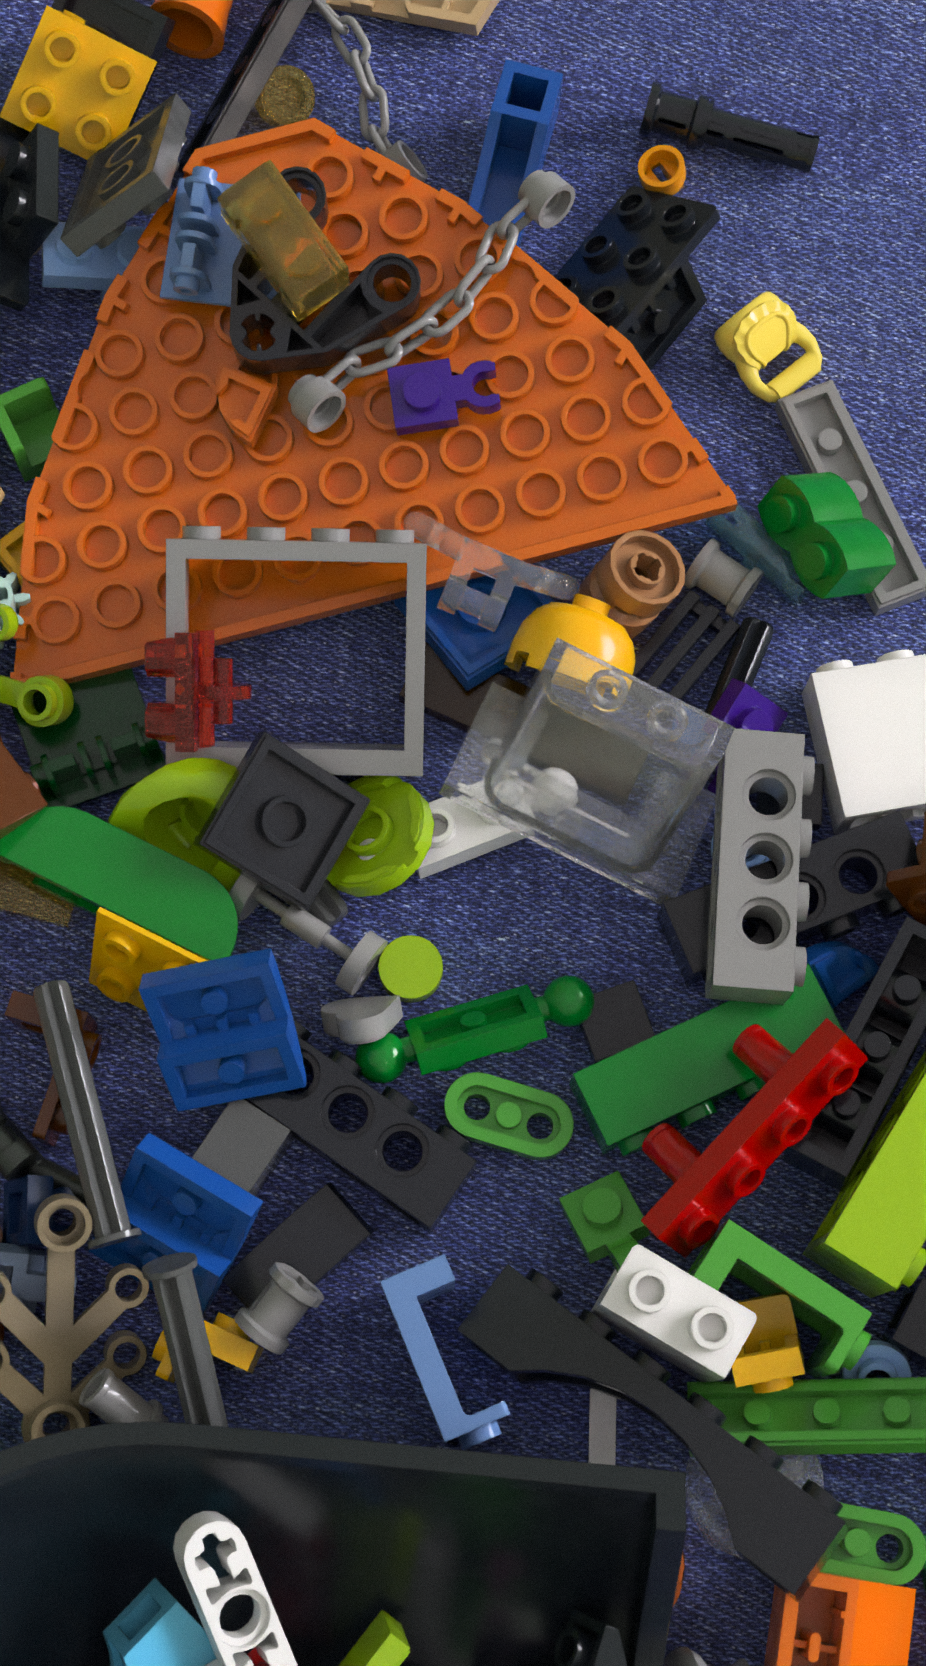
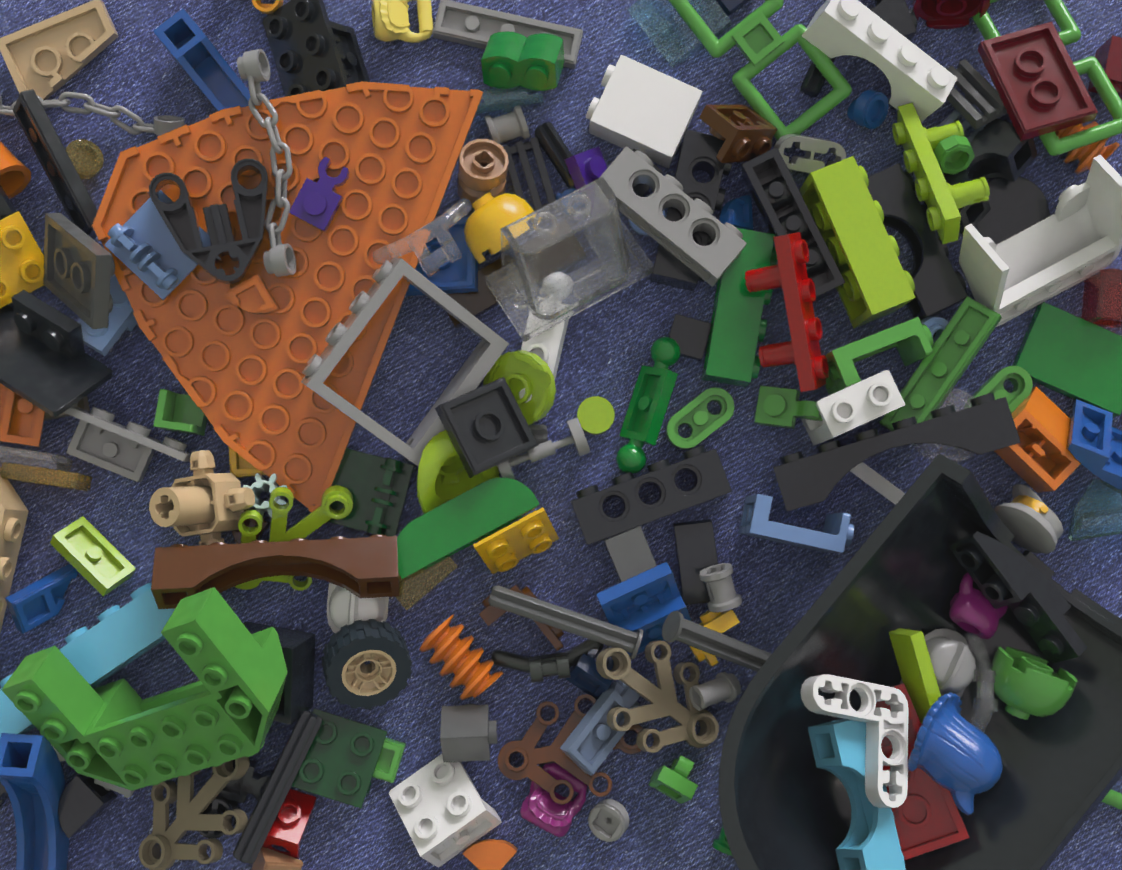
camera: 55 degrees left, 10 degrees up
blue slope [138,948,307,1112] -> none
clear red hips [144,629,252,752] -> none
clear yellow brick [217,160,350,322] -> none
light grey tile [320,995,403,1044] -> none
yellow bracket [731,1292,805,1393] -> none

